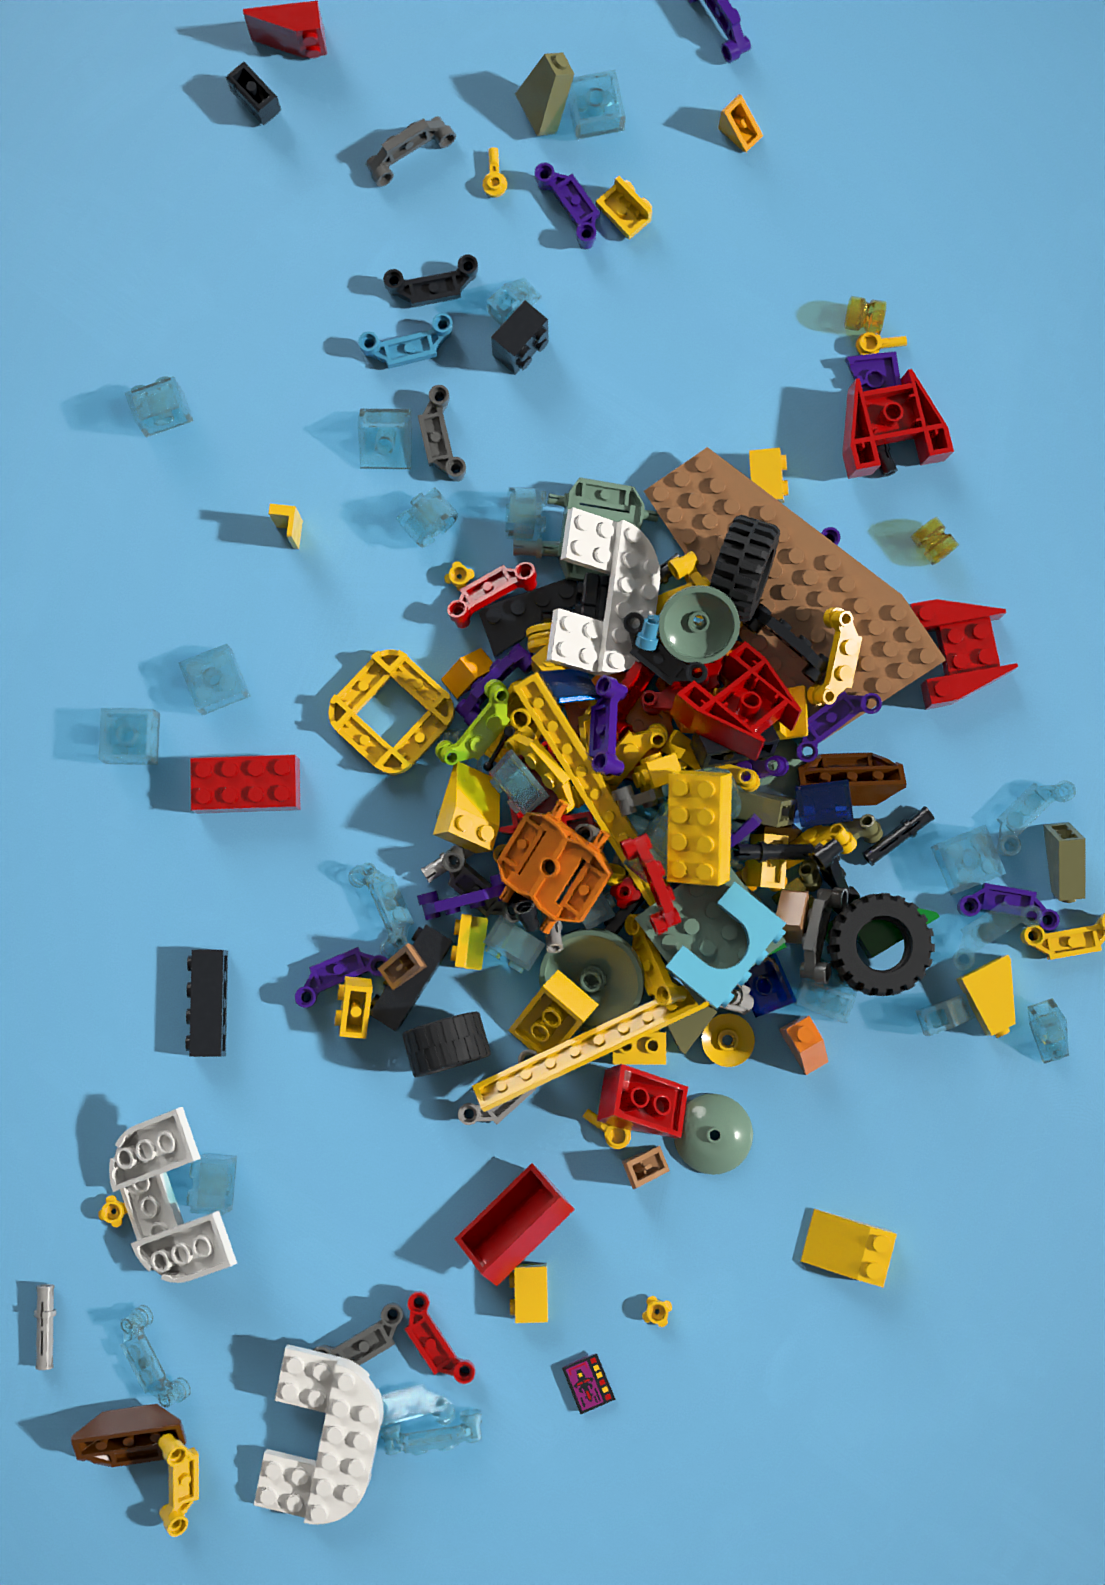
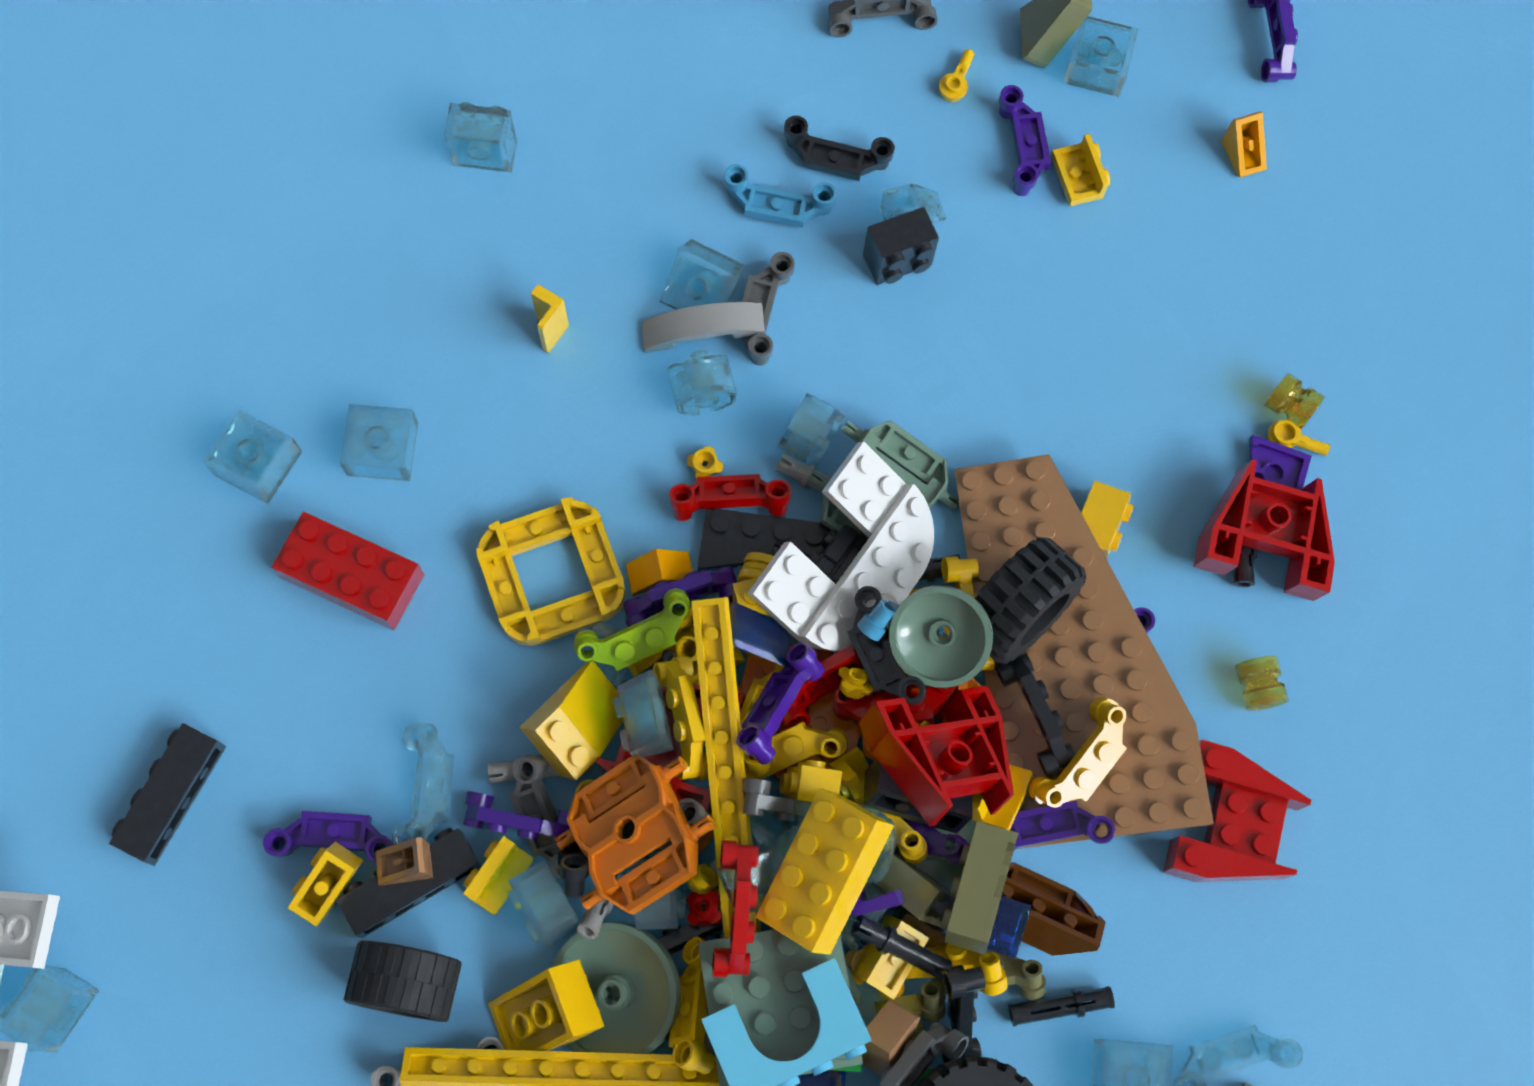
camera: 20 degrees right, 10 degrees down
none -> light grey slope [642,302,765,353]
none -> yellow plate [838,667,874,699]
none -> olive wedge [941,821,1018,955]

